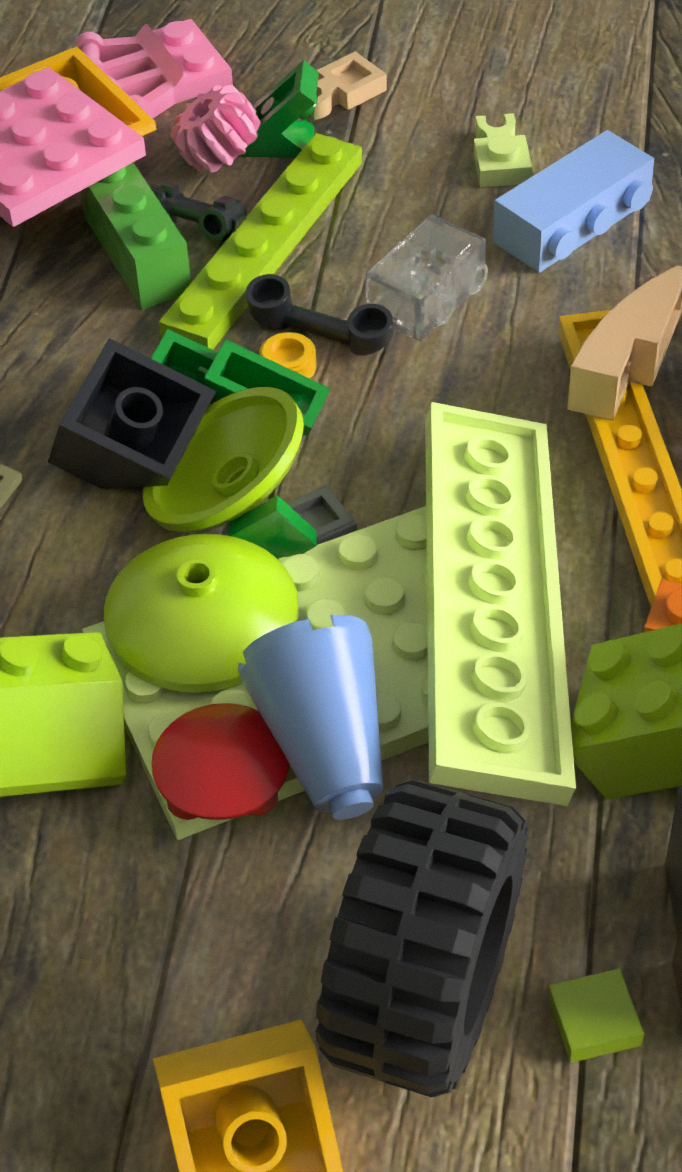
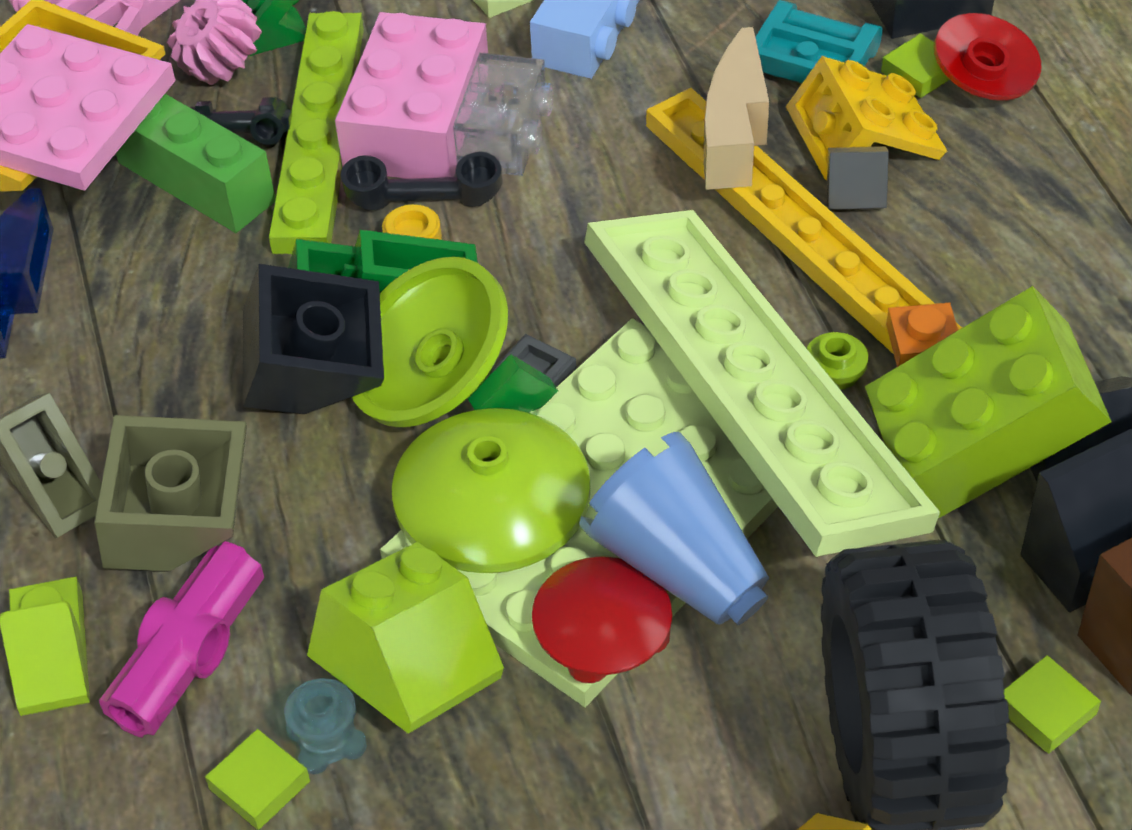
camera: 25 degrees left, 0 degrees up
none -> bright pink brick [335,12,490,179]
none -> lime plate [807,332,868,390]

